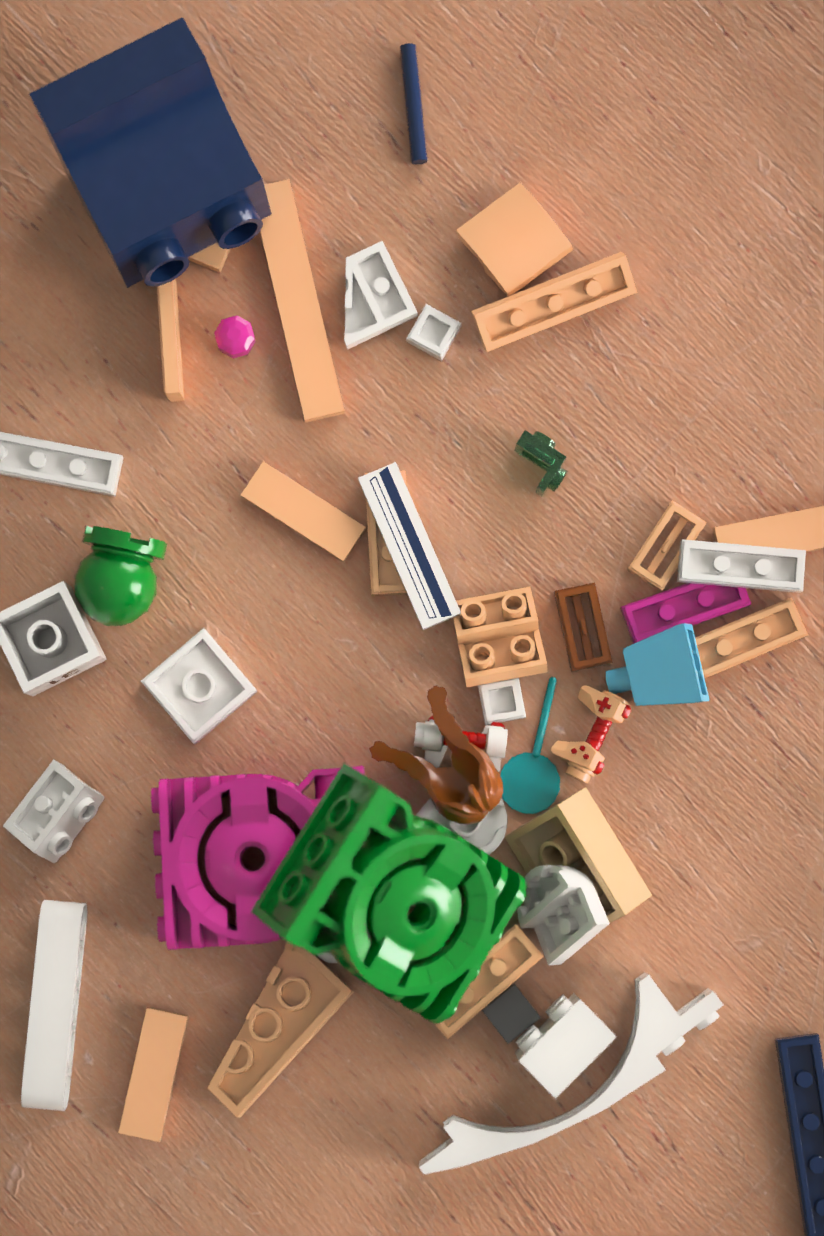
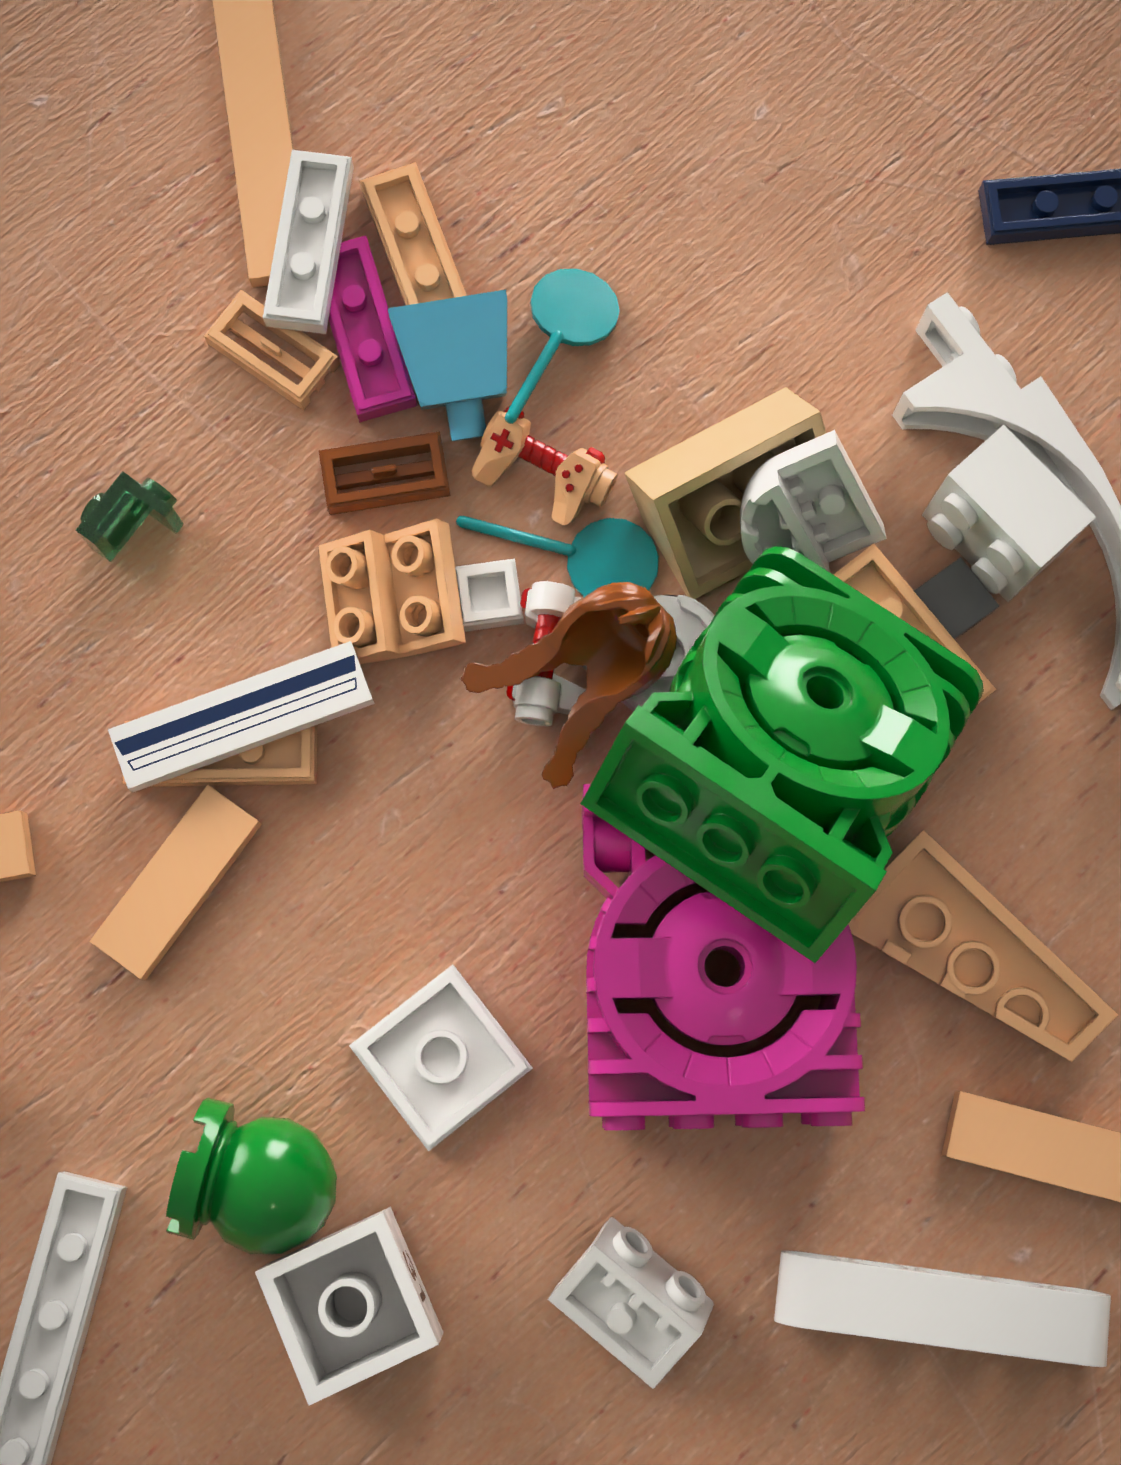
camera: 90 degrees left, 5 degrees down
none -> teal piece [505,269,620,424]

